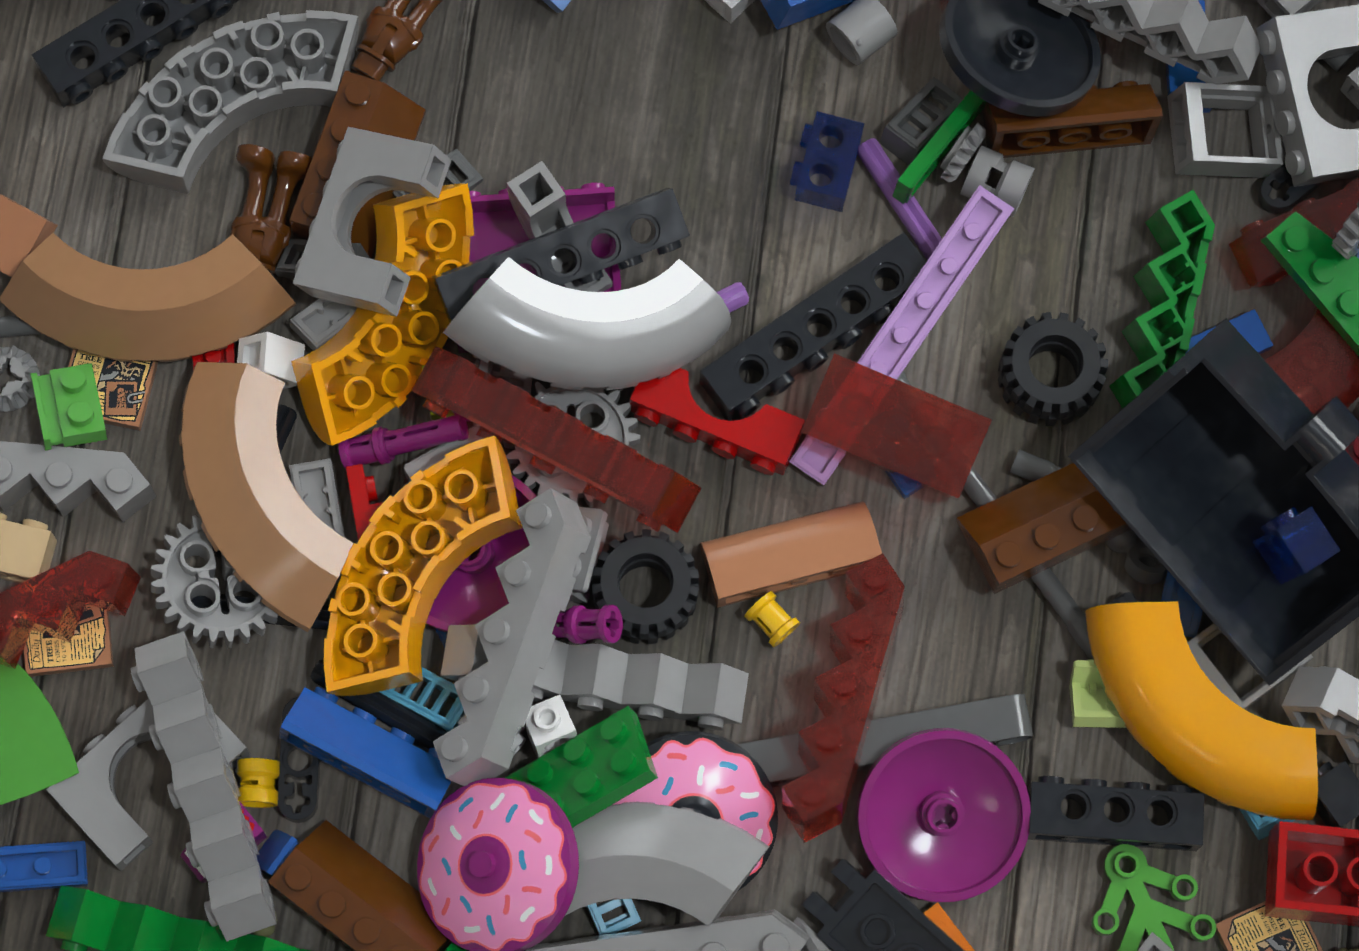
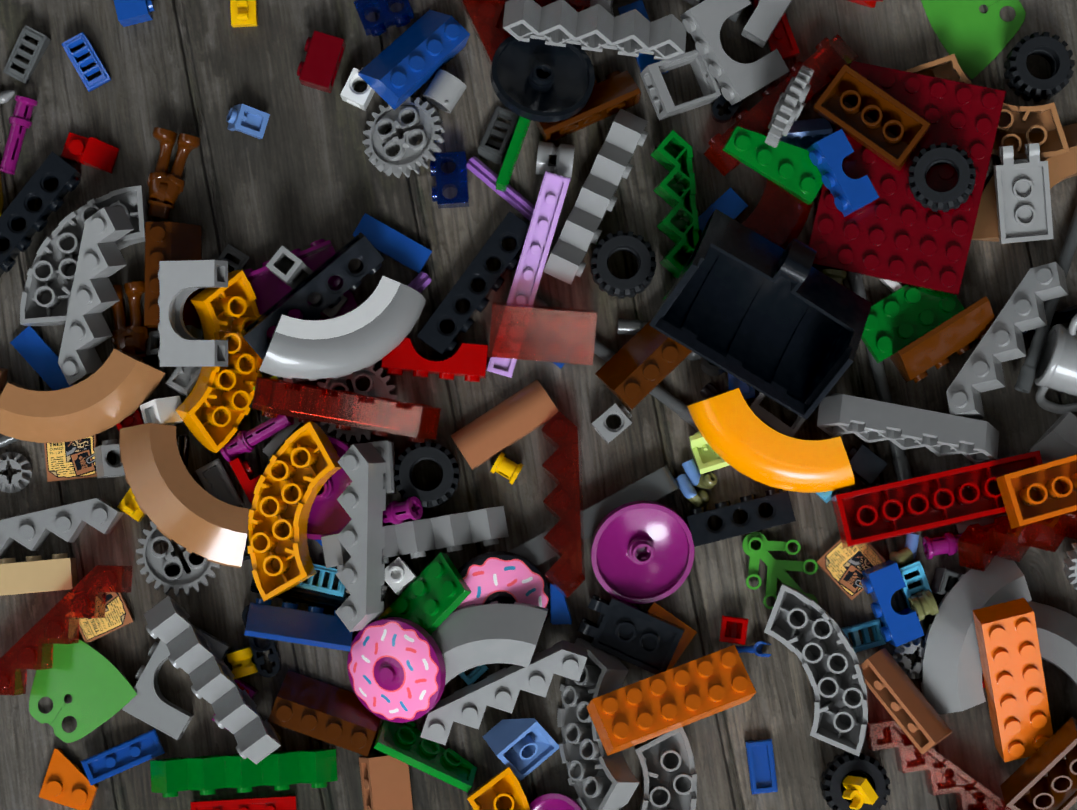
camera: 15 degrees left, 10 degrees up
bright green plate [30,363,107,450] -> none
blue slope [257,830,299,878] -> none
light grey gear [940,123,986,182] -> none
clear blue brick [1253,506,1341,585] -> none
none -> blue tile [10,326,73,390]
none -> light grey brick [58,206,134,386]
none -> light grey brick [94,439,125,479]
none -> yellow tile [117,488,145,522]
none -> blue tile [352,213,432,274]
none -> light grey gear [362,96,445,178]
none -> light grey brick [543,108,648,285]
none -> blue slope [550,572,572,624]
none -> light grey brick [591,403,632,445]
none -> arm [675,474,710,507]
none -> arm [682,459,718,489]

